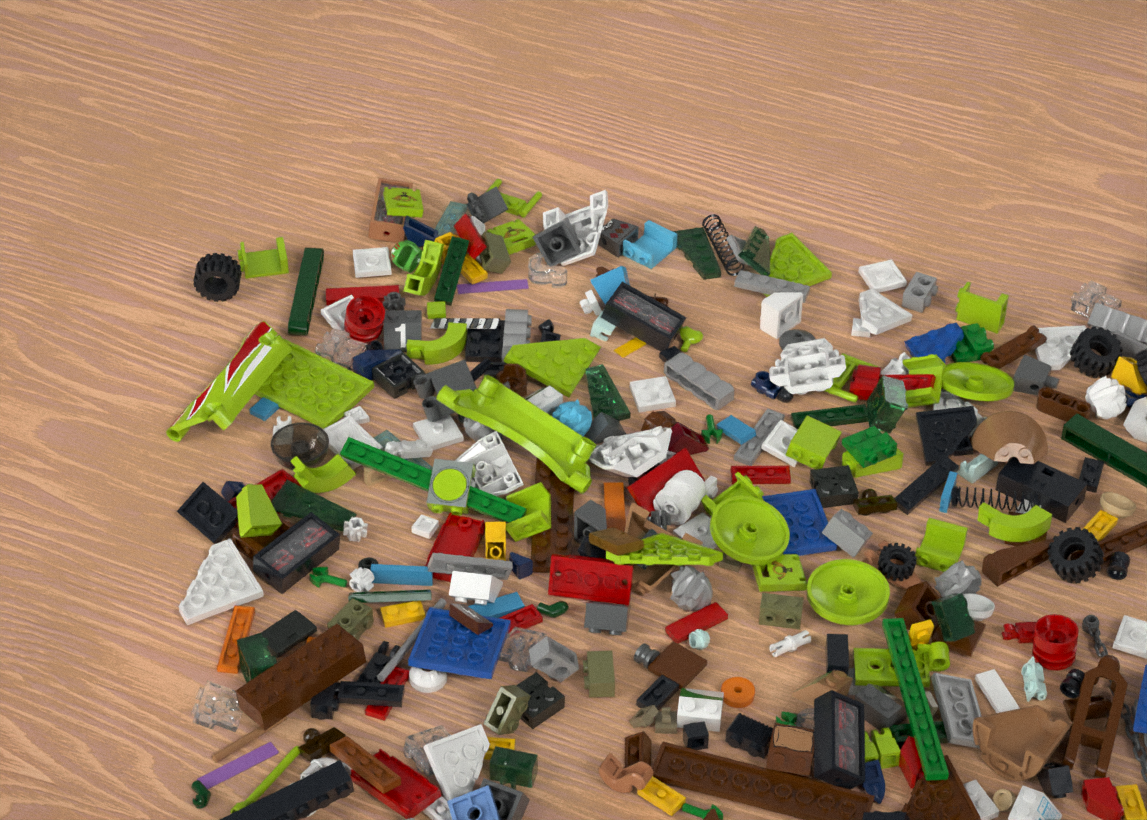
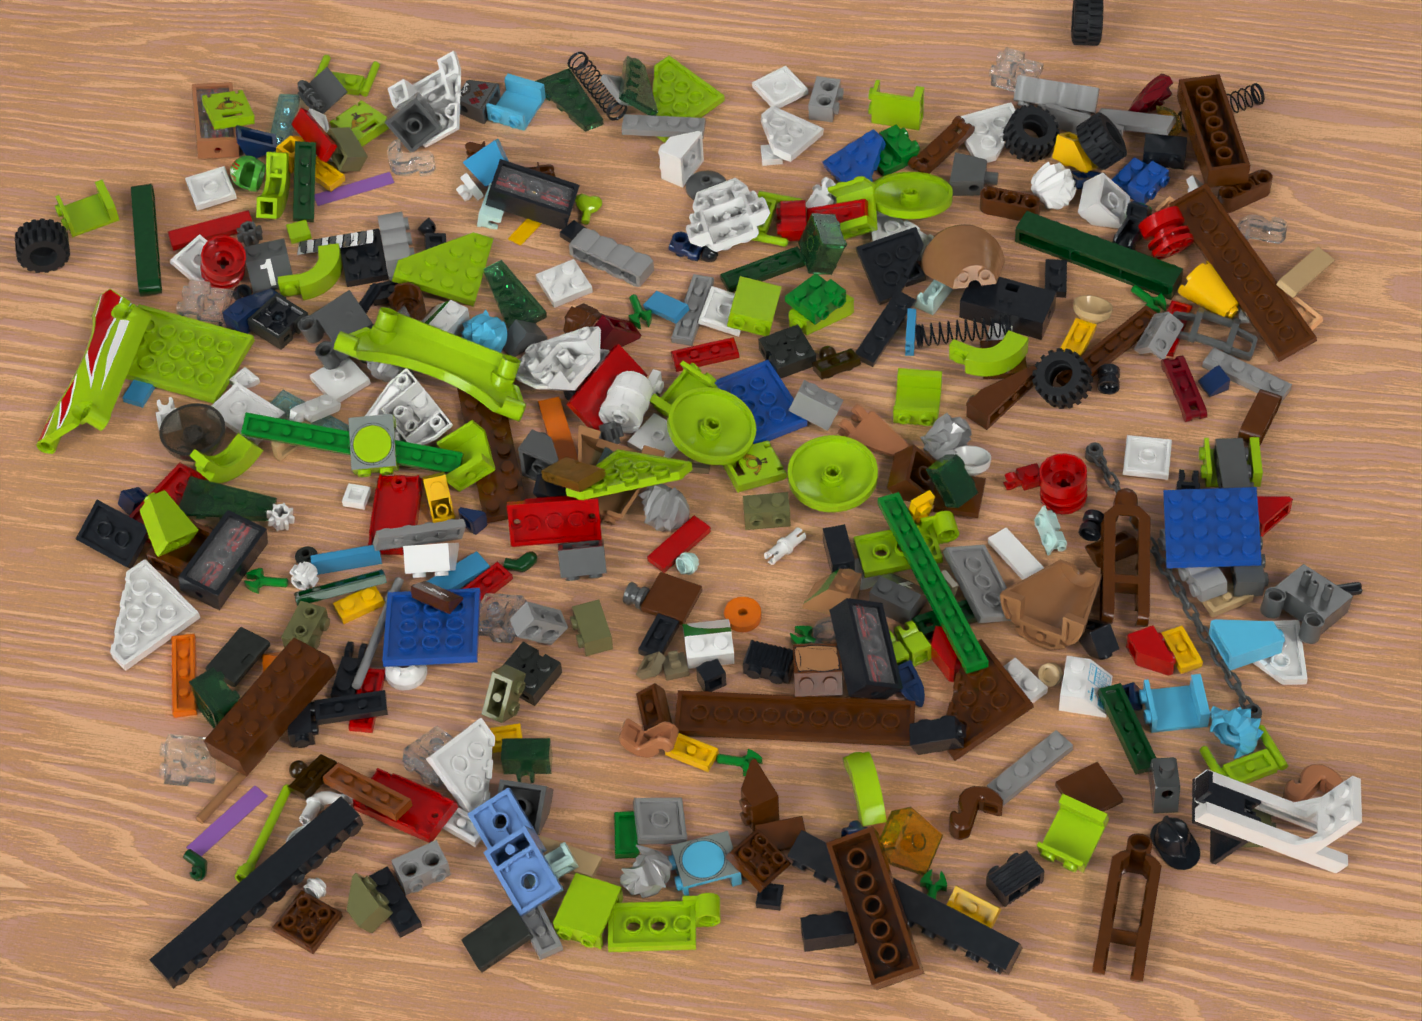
camera: 10 degrees left, 10 degrees up
black tyre [878,543,917,581] -> none

